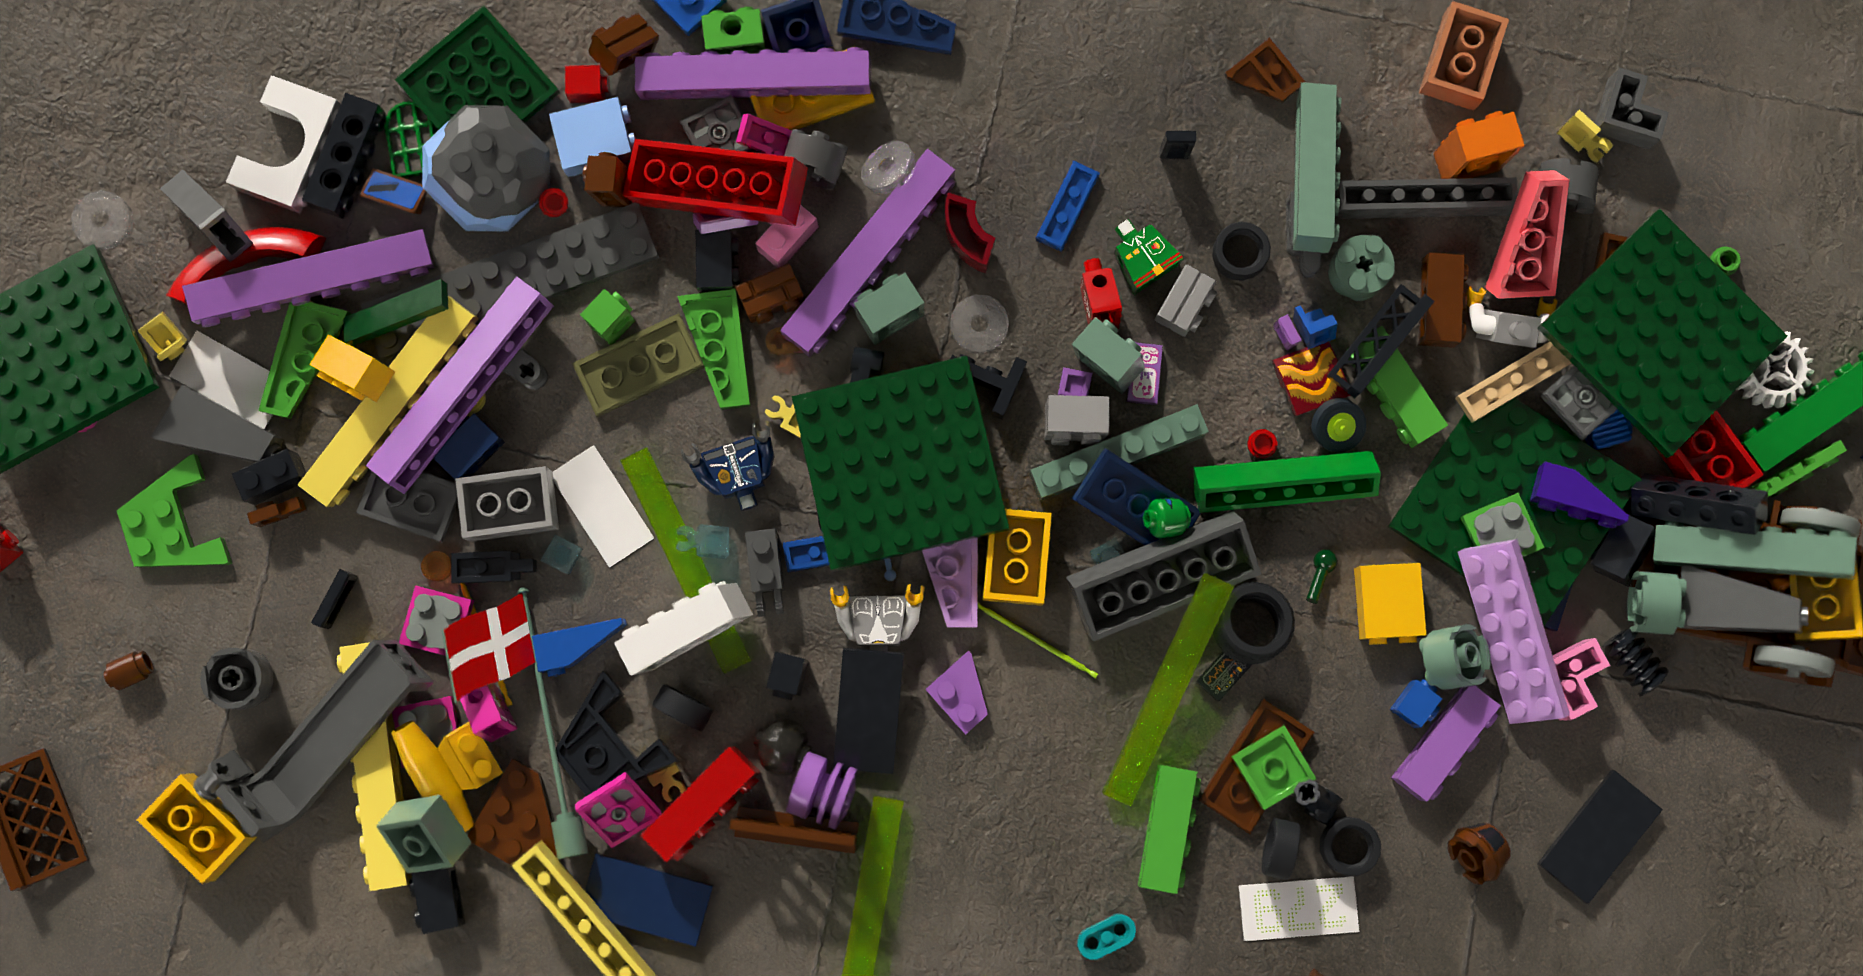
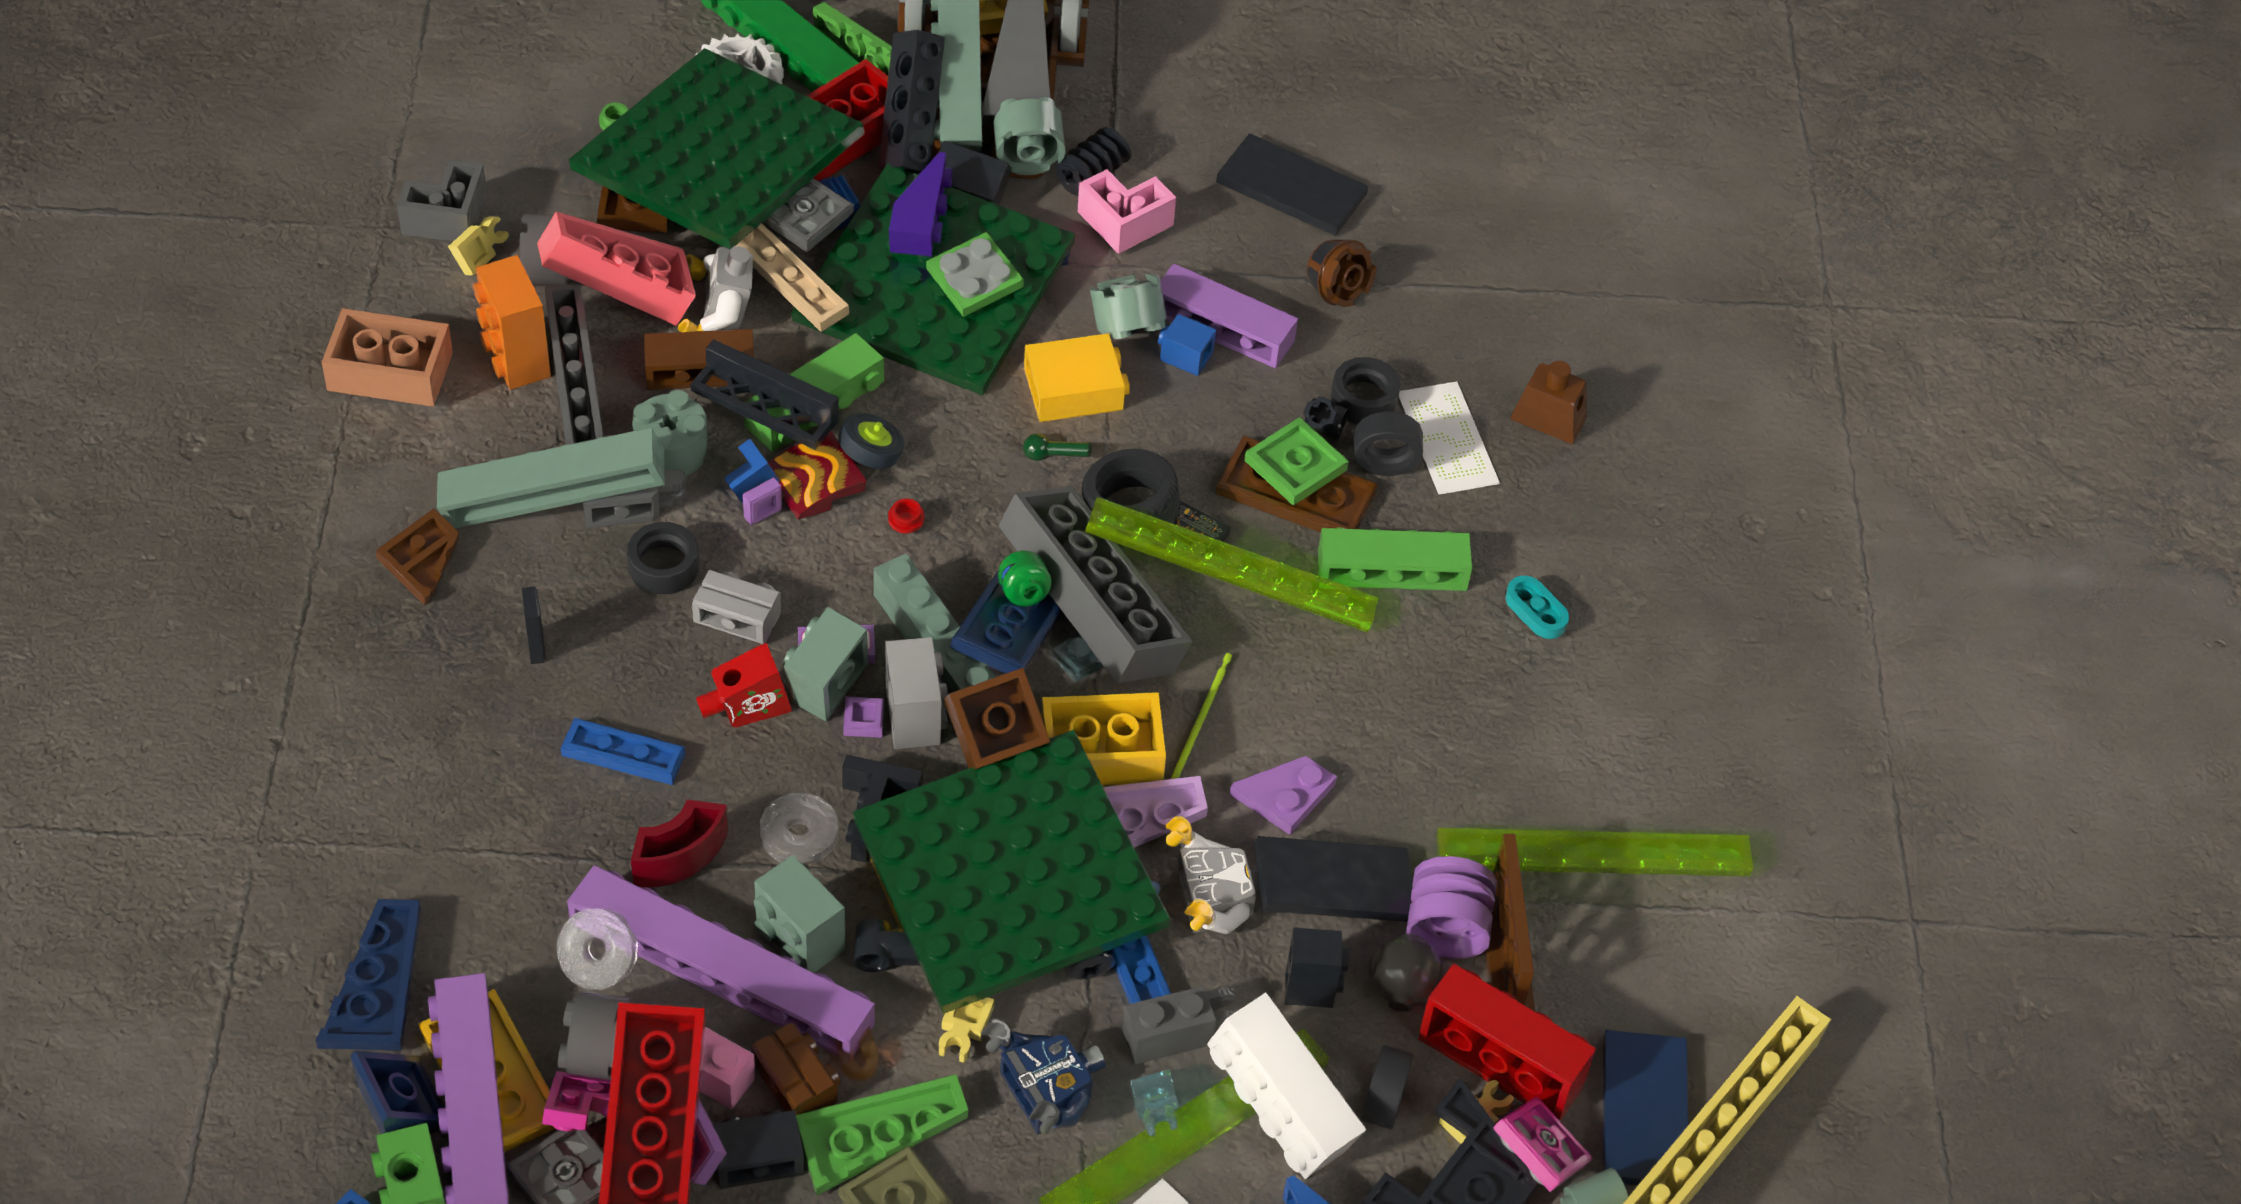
camera: 105 degrees left, 30 degrees down
green torso [1114,219,1183,295] -> none
green brick [1193,451,1381,513] -> none
lavender plate [1458,539,1570,724] -> none
none -> reddish brown brick [944,668,1050,770]

